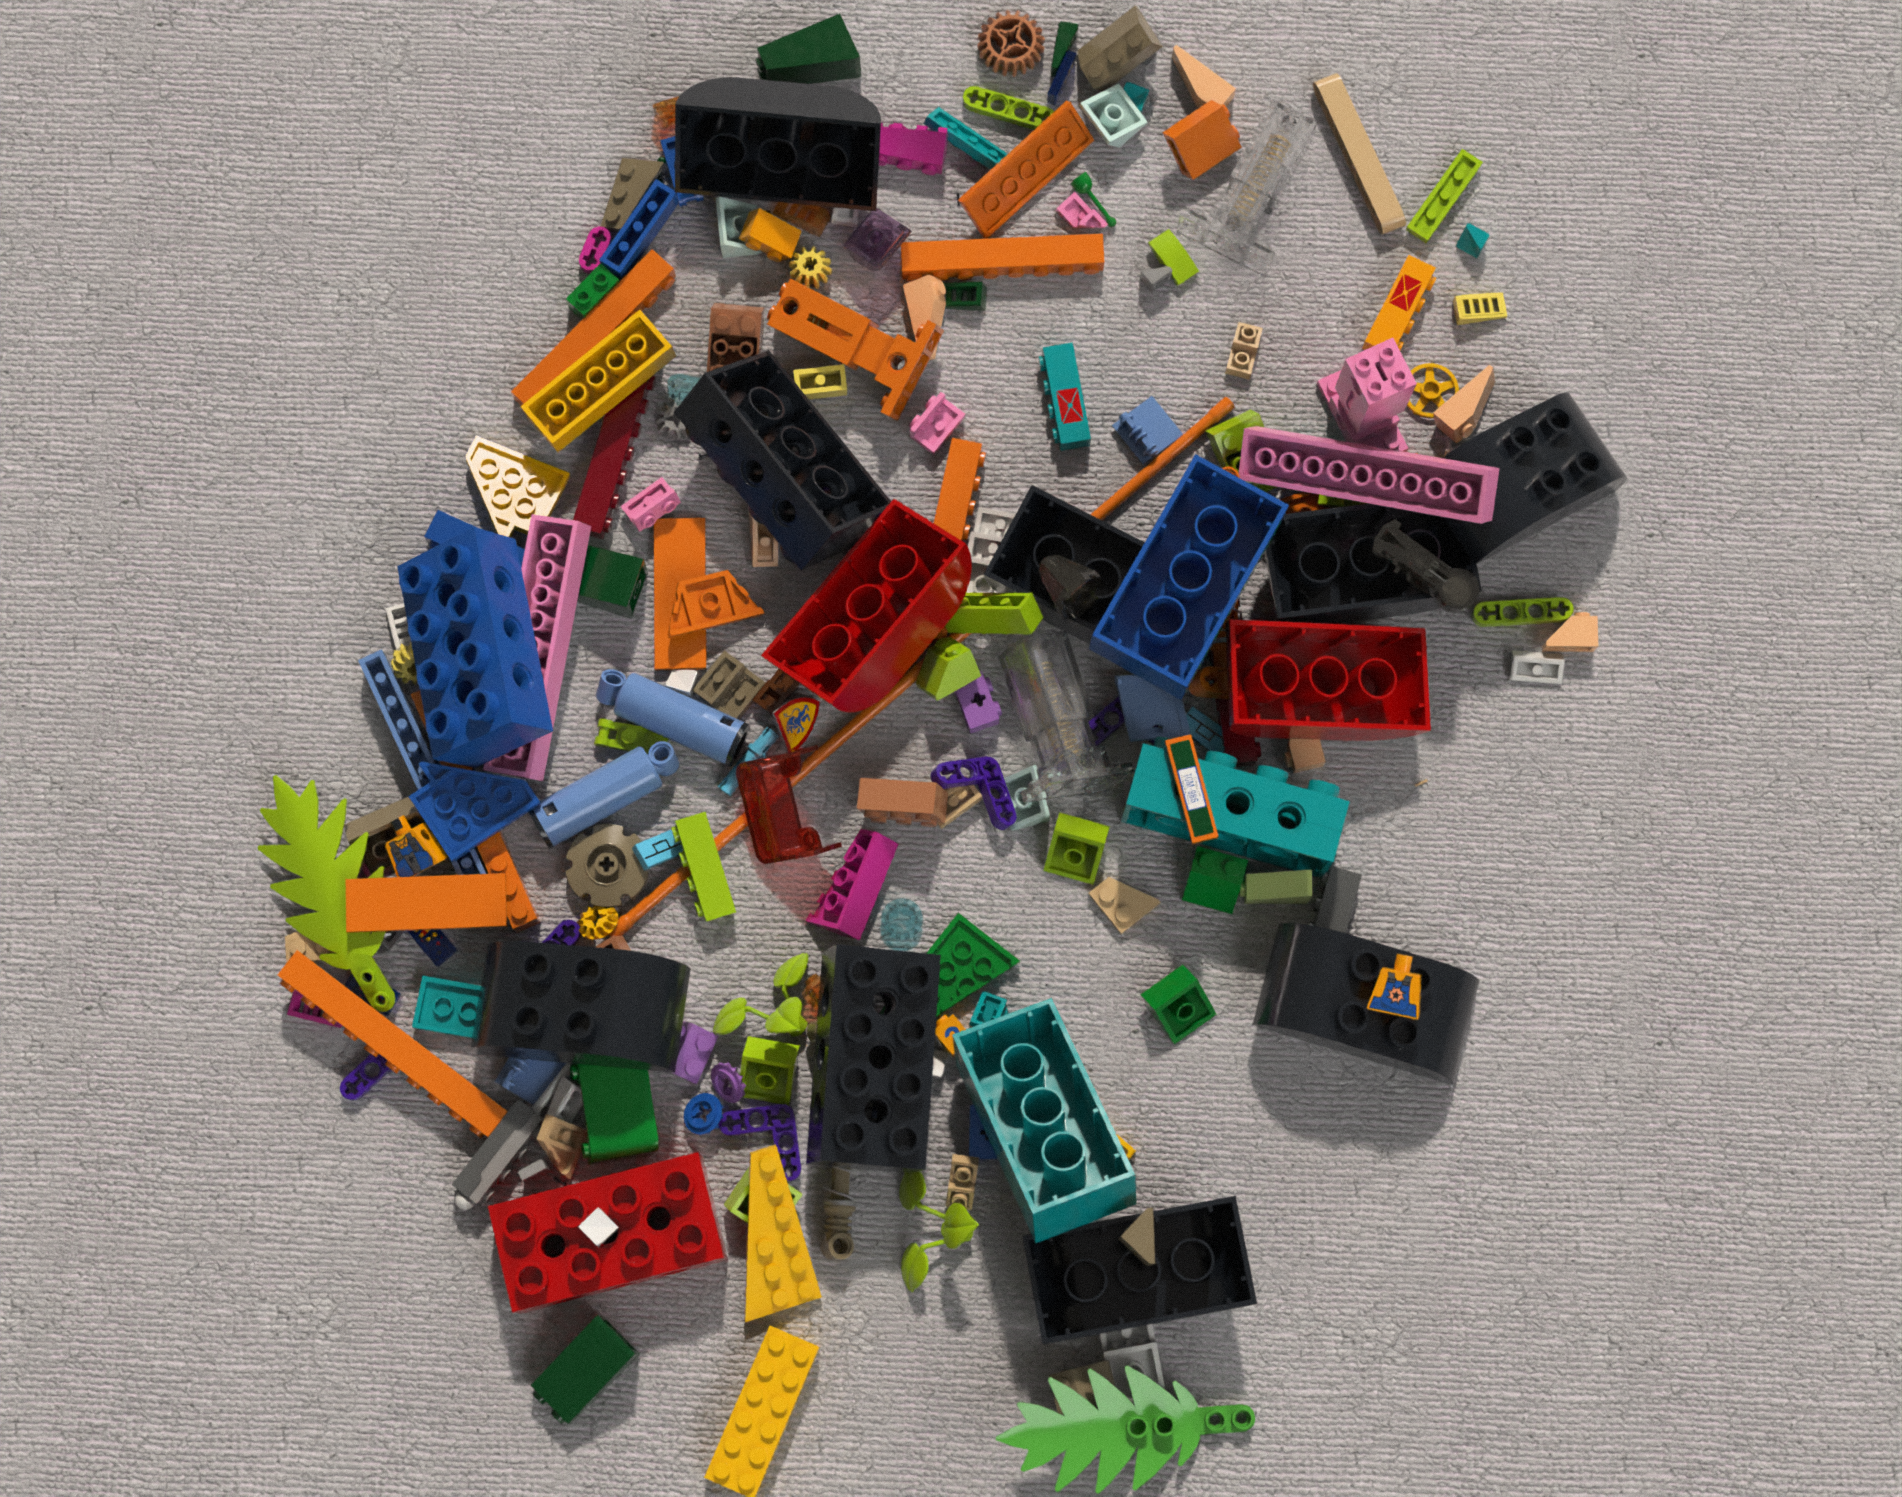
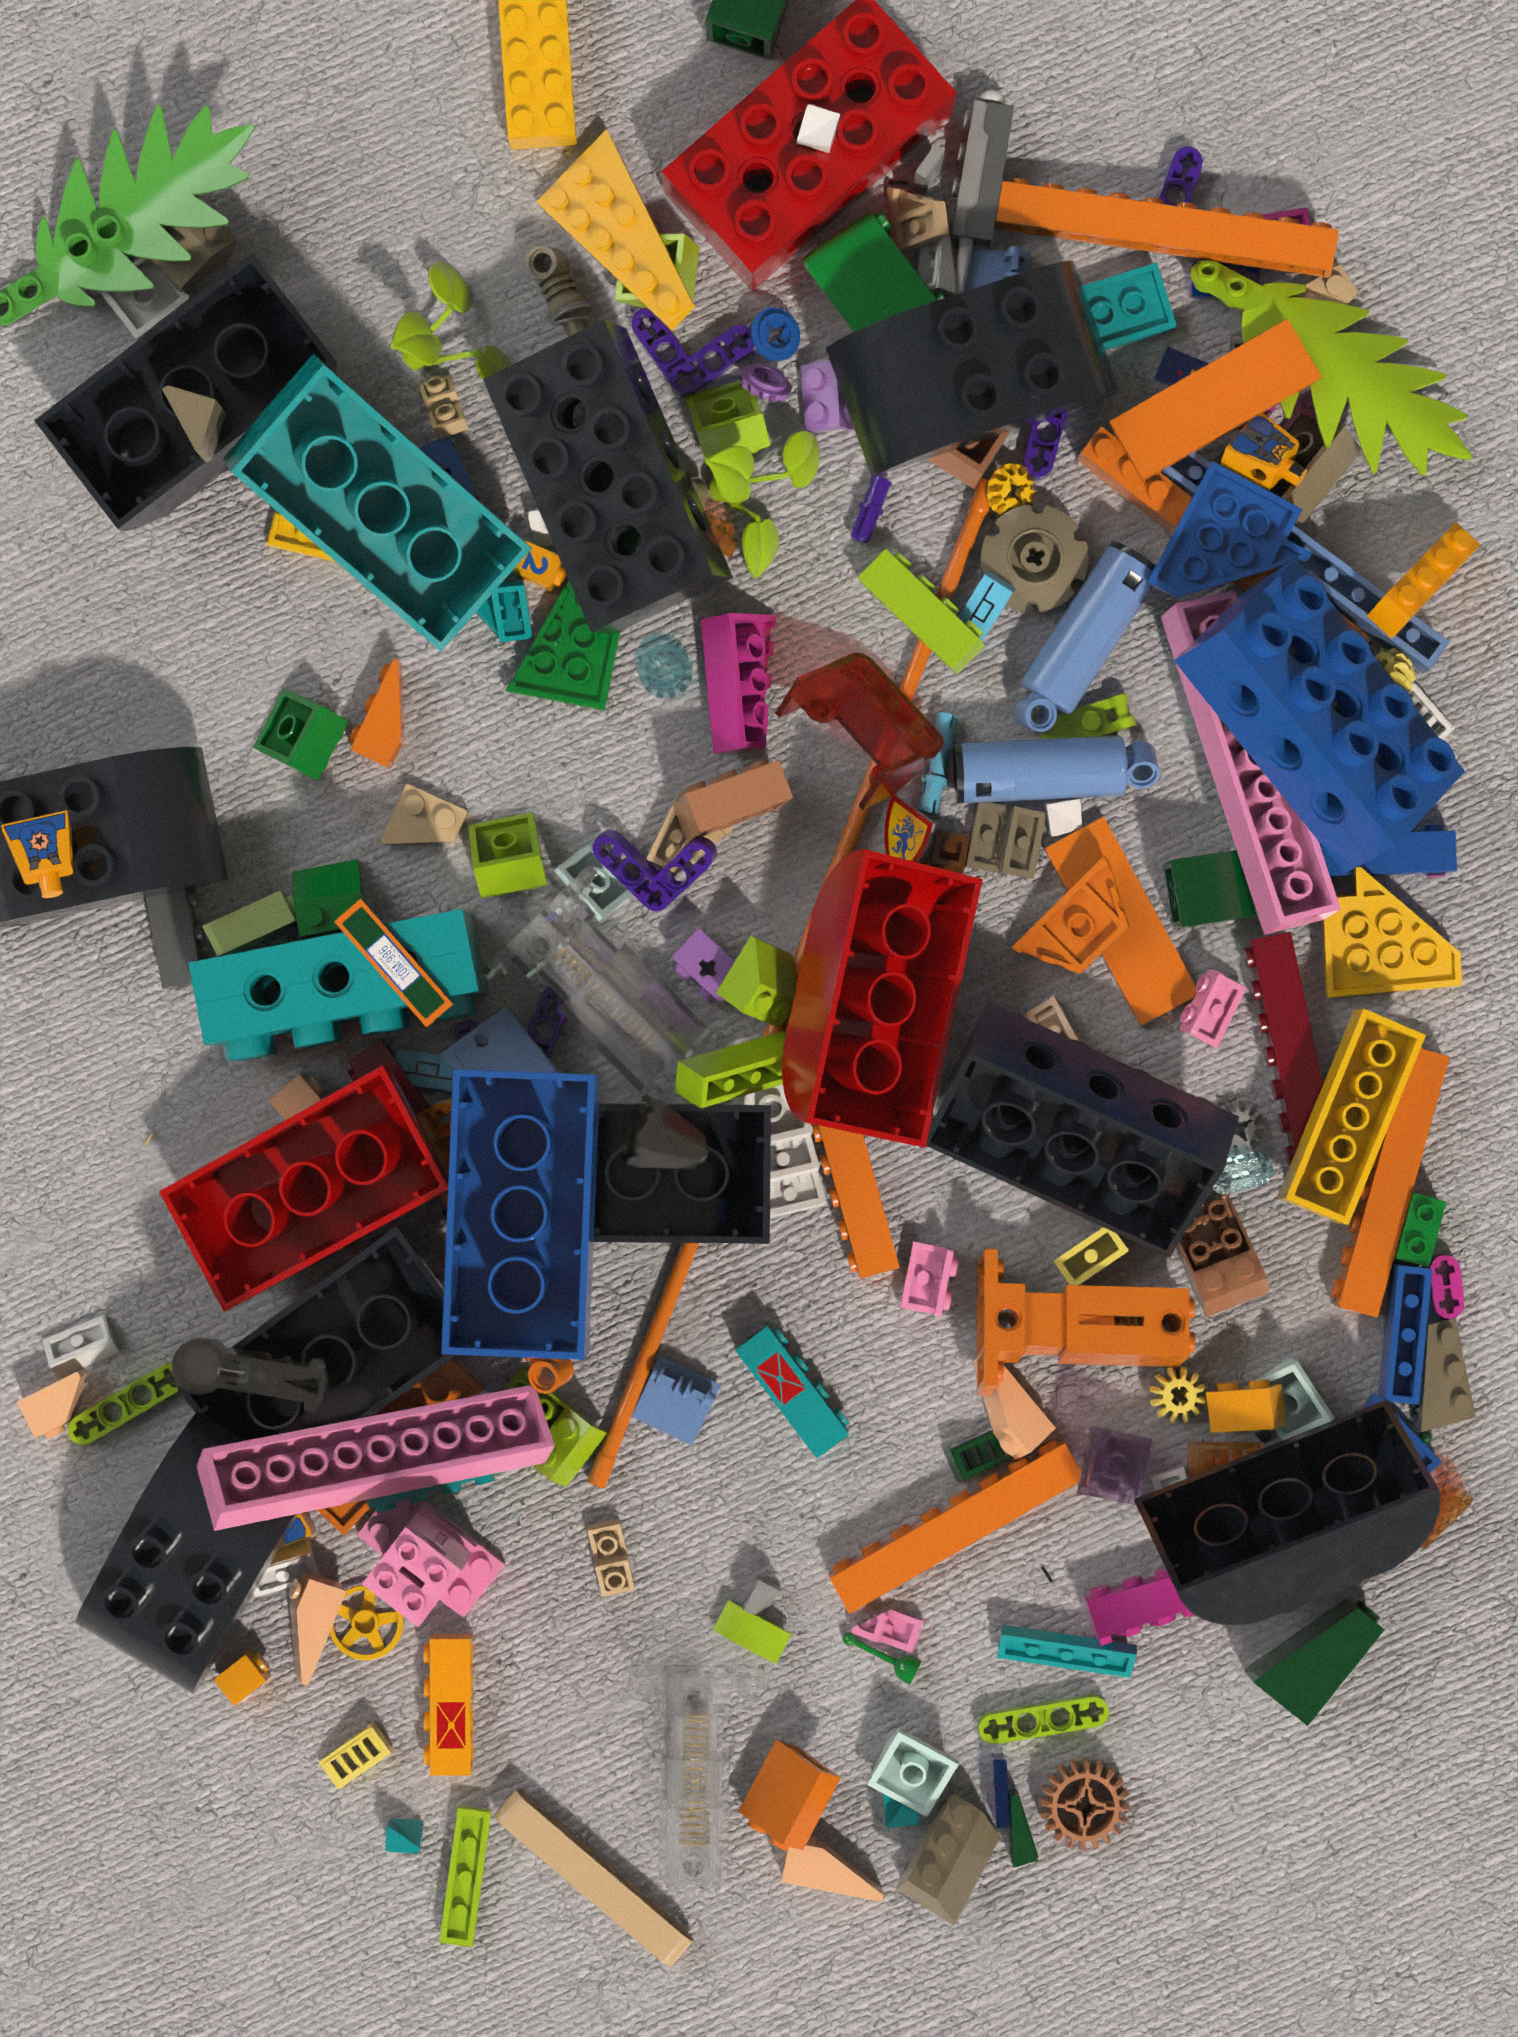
camera: 150 degrees right, 10 degrees up
orange tile [958,101,1094,239] -> none
none -> light orange brick [213,1649,271,1706]
none -> orange slope [349,658,405,769]
none -> dark purple axle [851,476,892,543]
none -> light orange brick [1367,522,1481,639]

